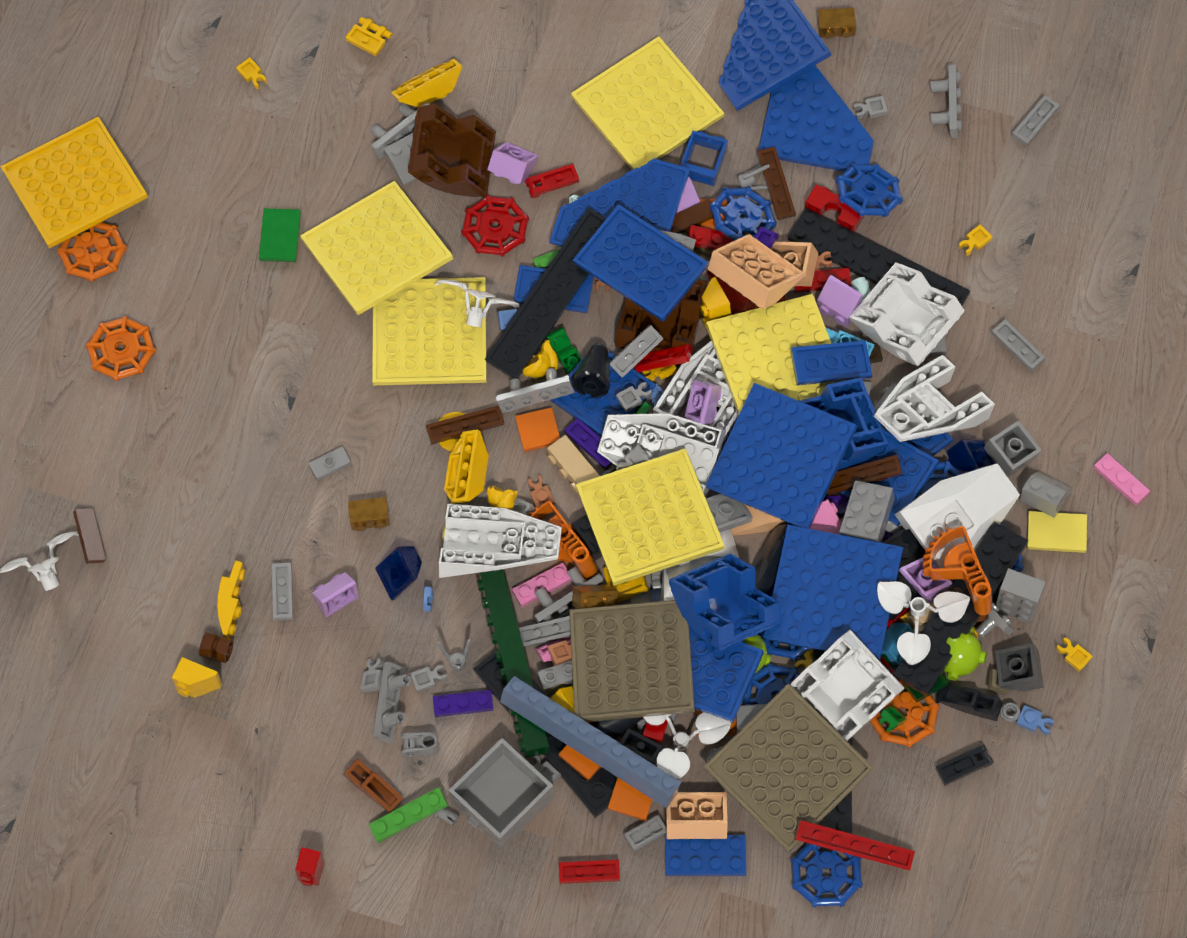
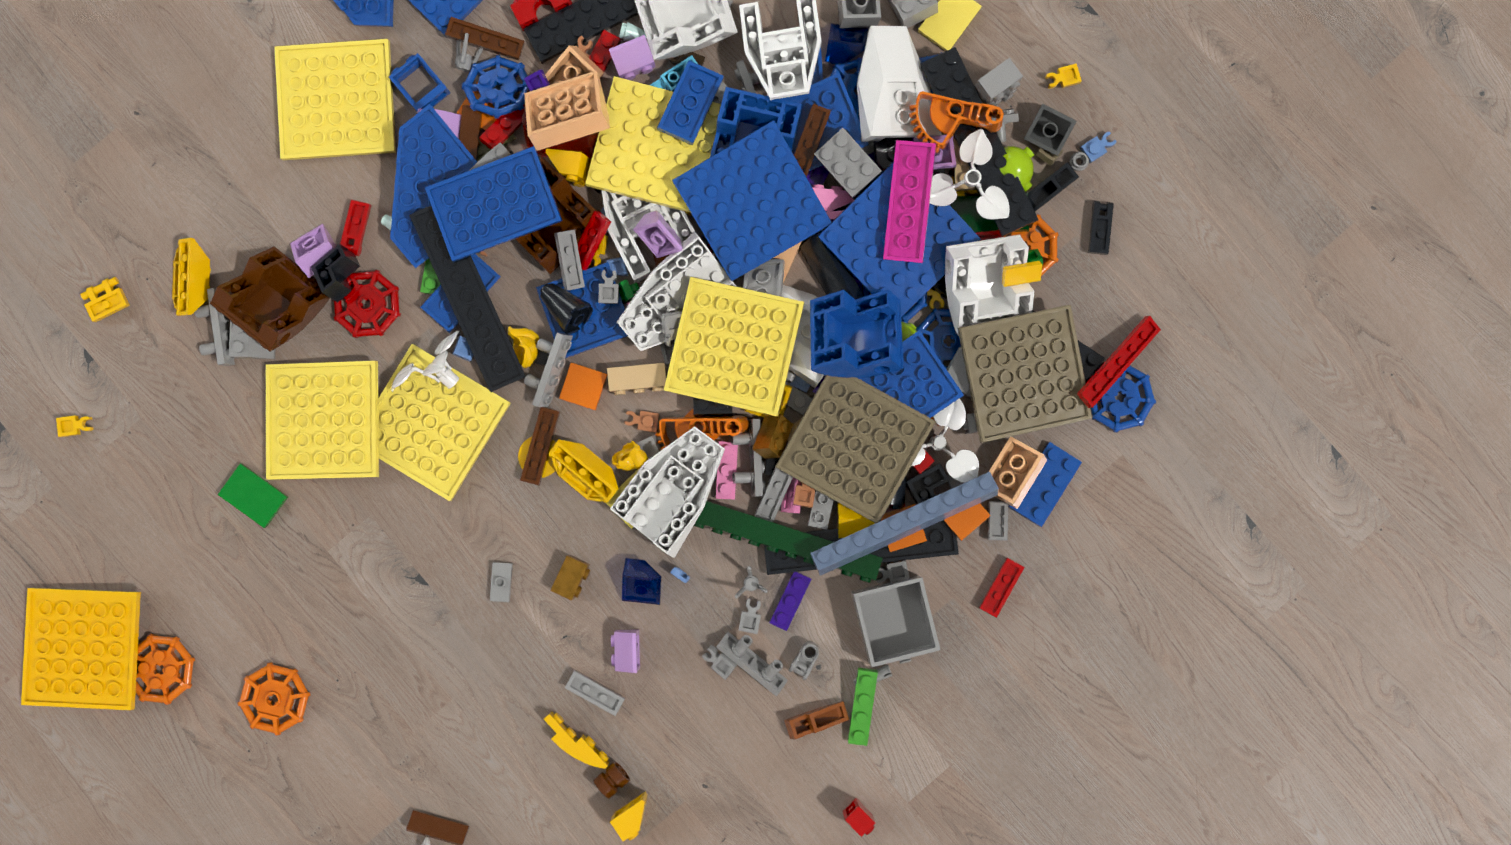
camera: 60 degrees left, 20 degrees up
green slope [546,327,581,373] -> none
dark purple plate [564,418,612,470] -> none
dark azure panel [882,623,915,665] -> none
none -> black brick [311,243,360,303]
none -> dark pink plate [883,140,936,263]
none -> yellow tile [1002,261,1042,287]

